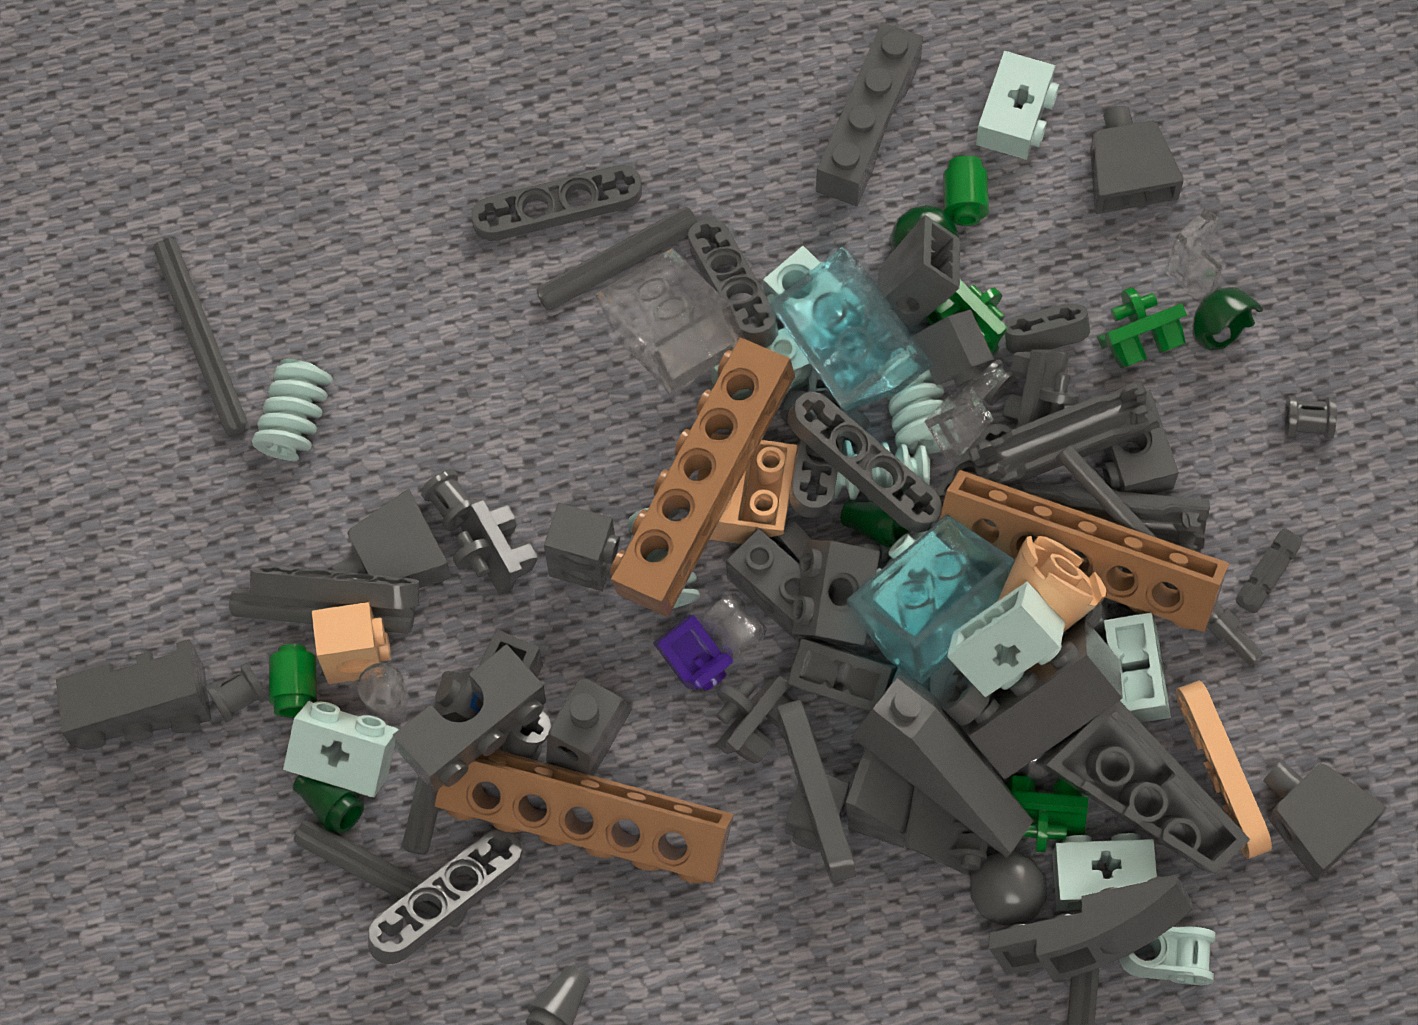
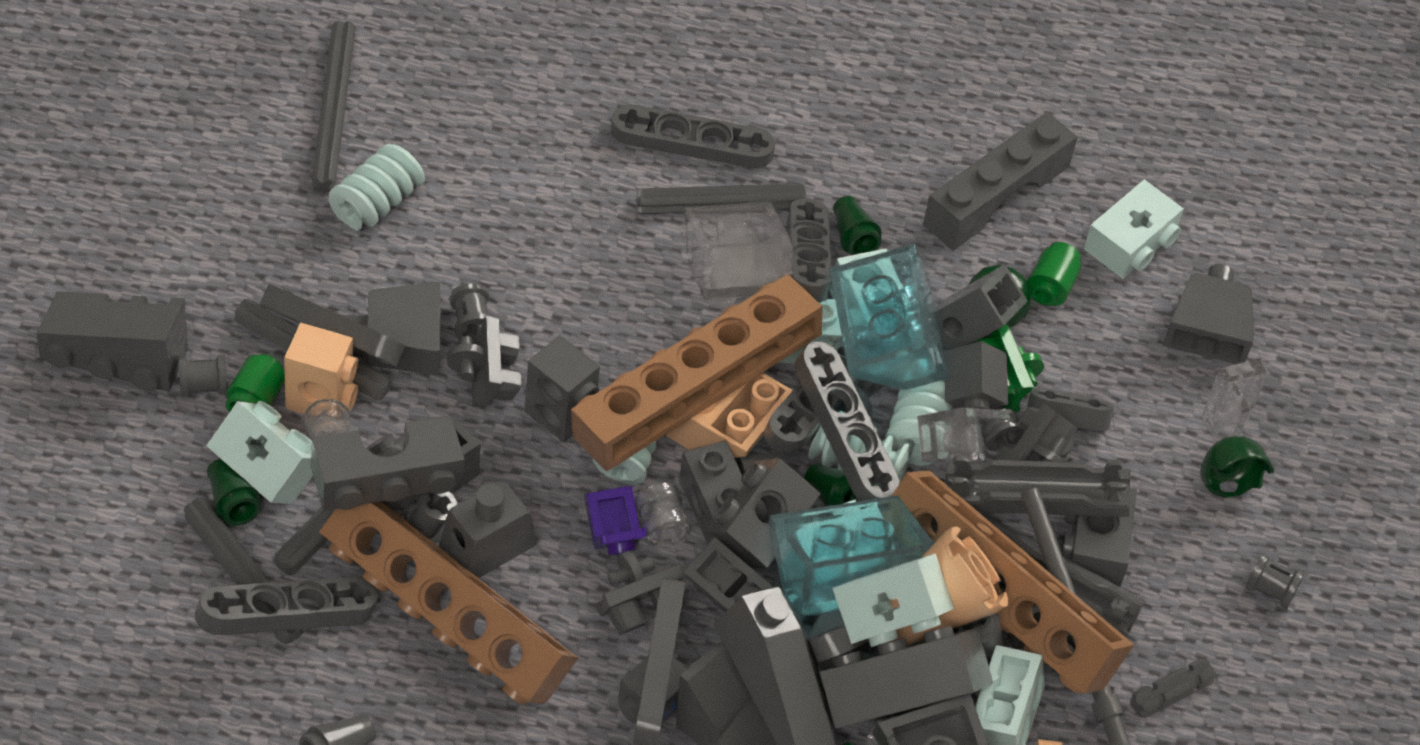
camera: 15 degrees right, 15 degrees down
green hips [1097,287,1187,369] -> none
none -> dark green cone [833,196,882,255]

